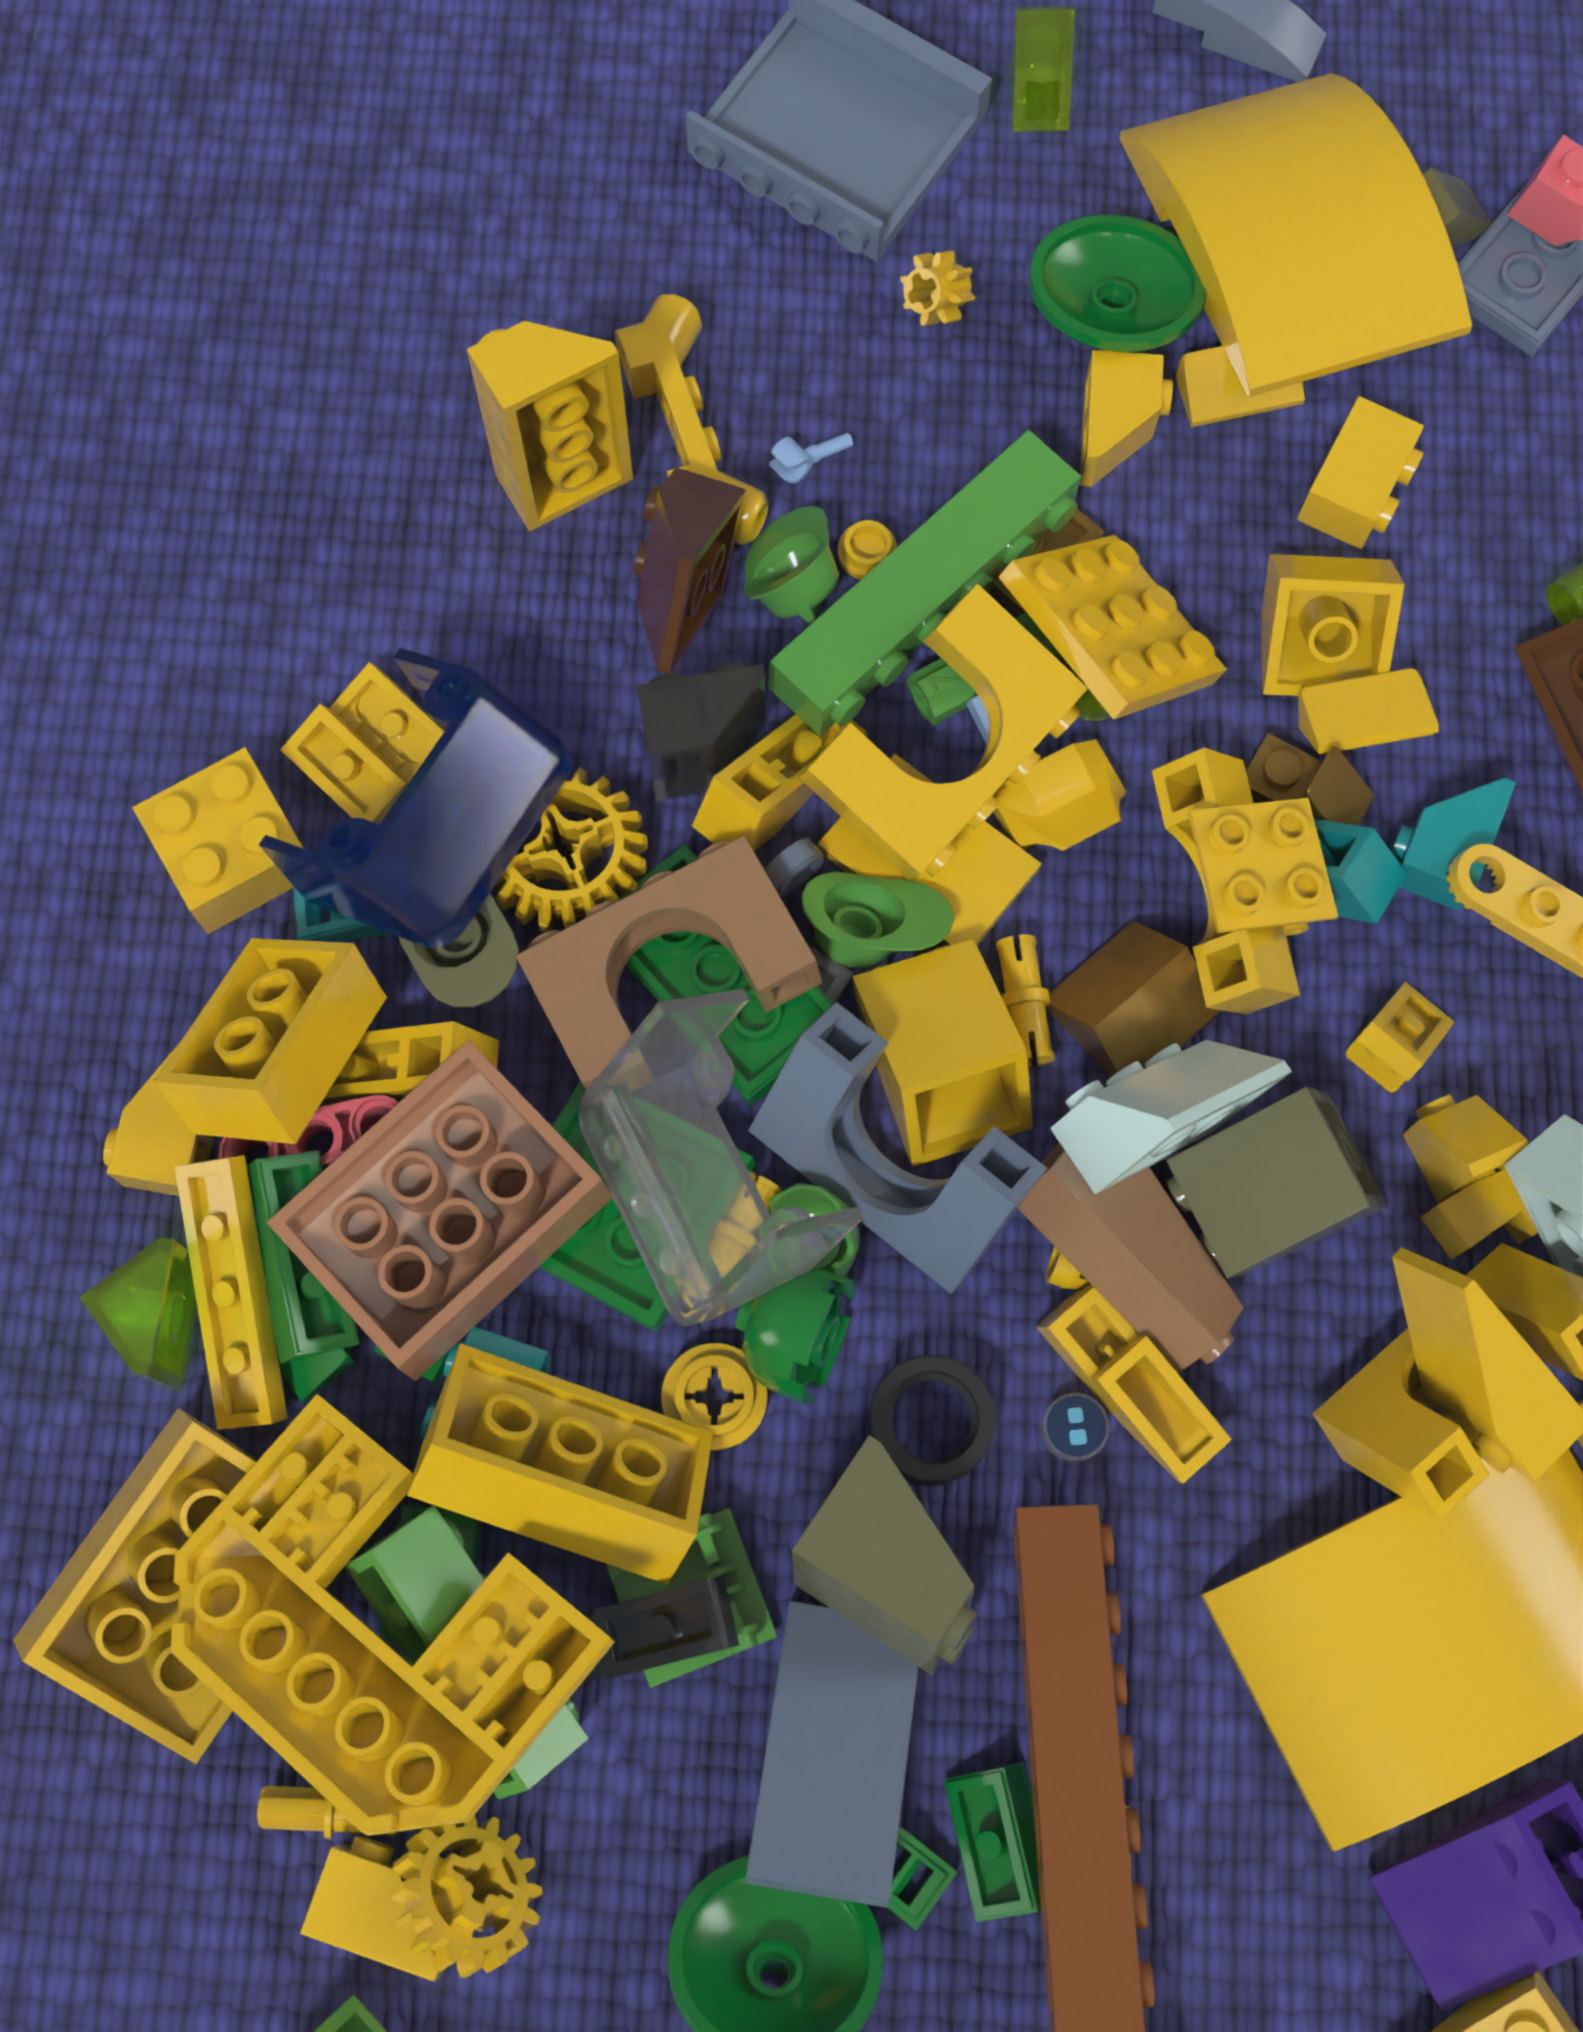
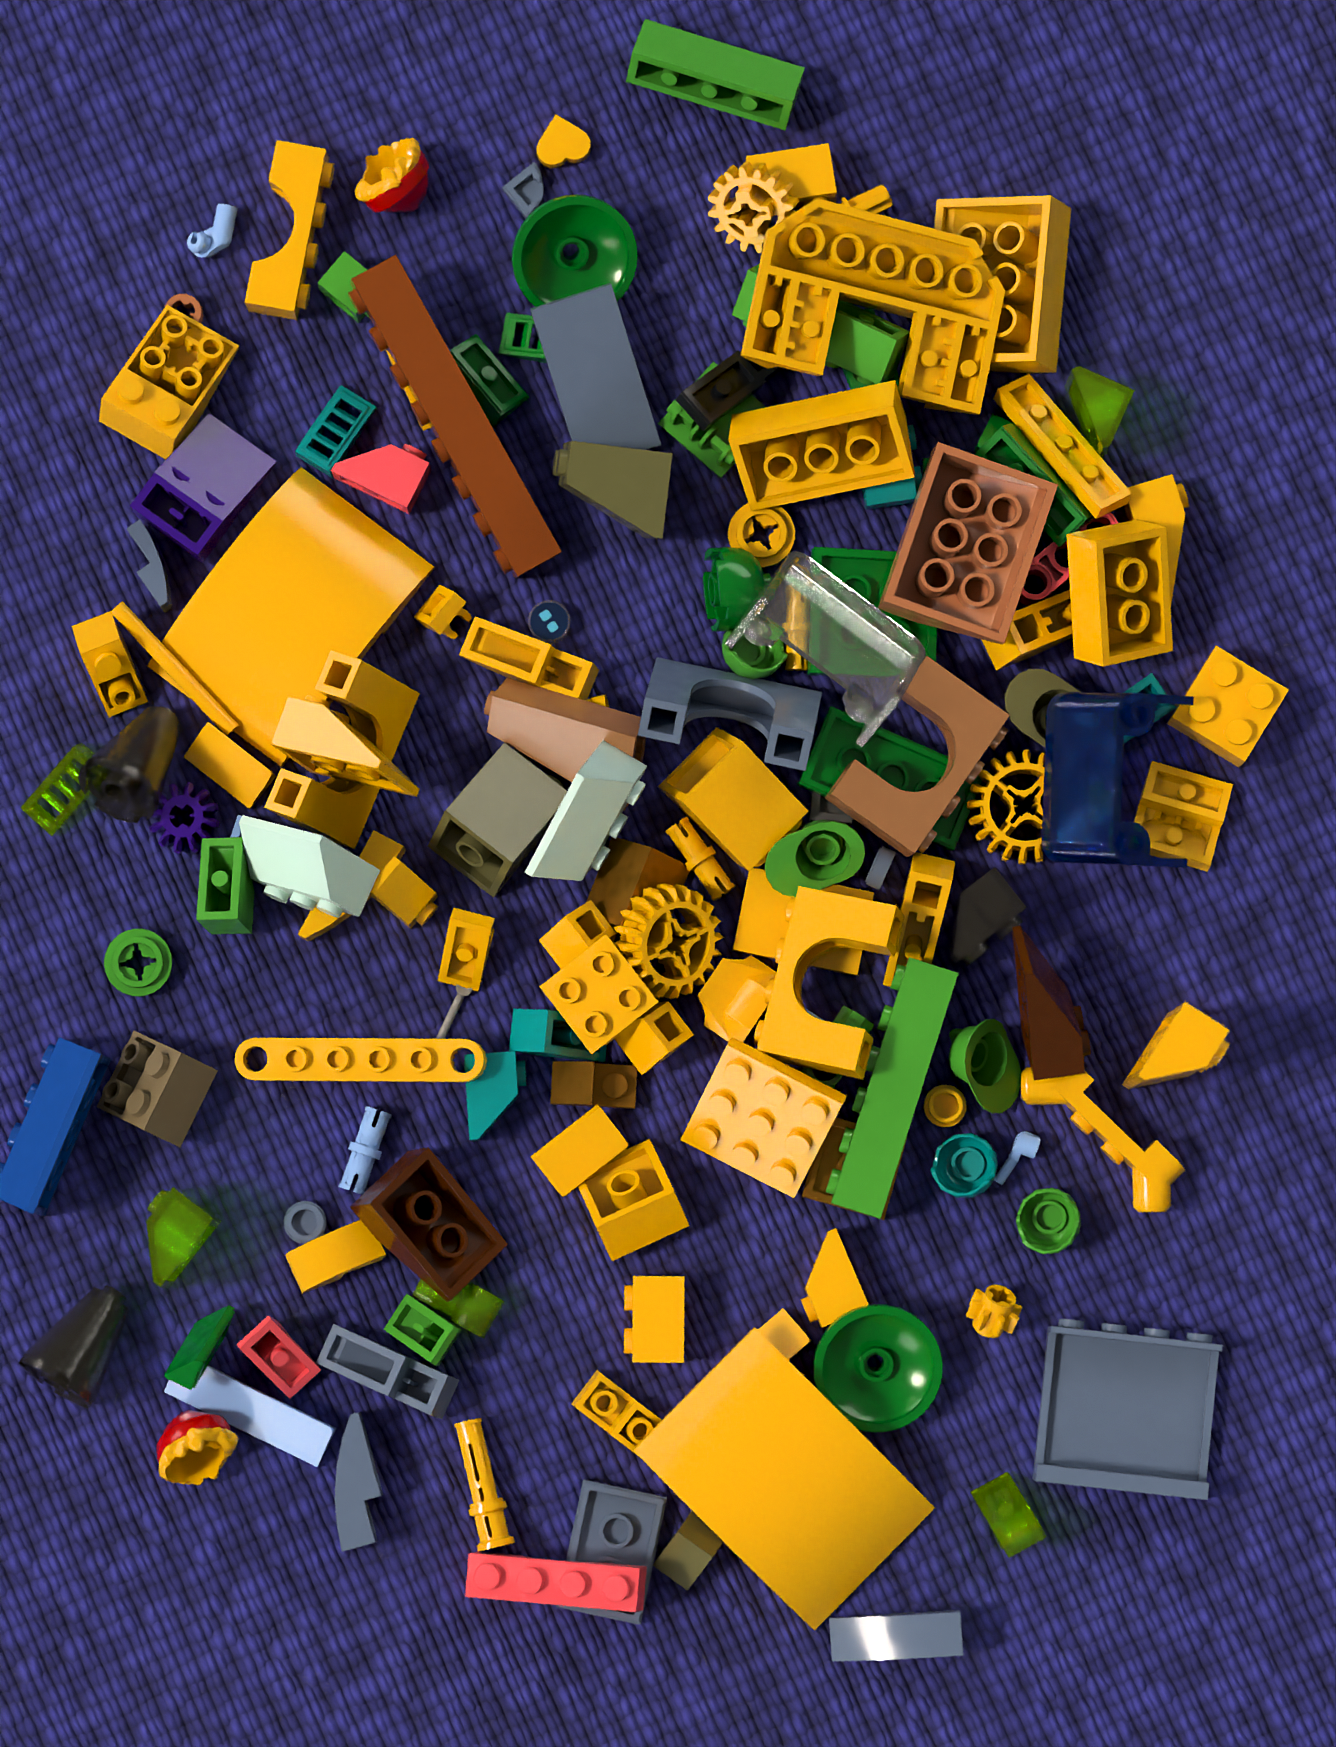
camera: 155 degrees right, 10 degrees up
black tyre [868,1355,996,1485] -> none
none -> teal slope [295,385,376,478]
none -> coral slope [331,444,431,514]
none -> yellow tile [414,584,472,639]
none -> light grey hinge [435,984,472,1039]
none -> yellow slope [571,1370,662,1456]
none -> yellow gear [613,883,724,999]
none -> teal hair [931,1133,998,1198]
none -> bright green hair [1016,1188,1081,1255]

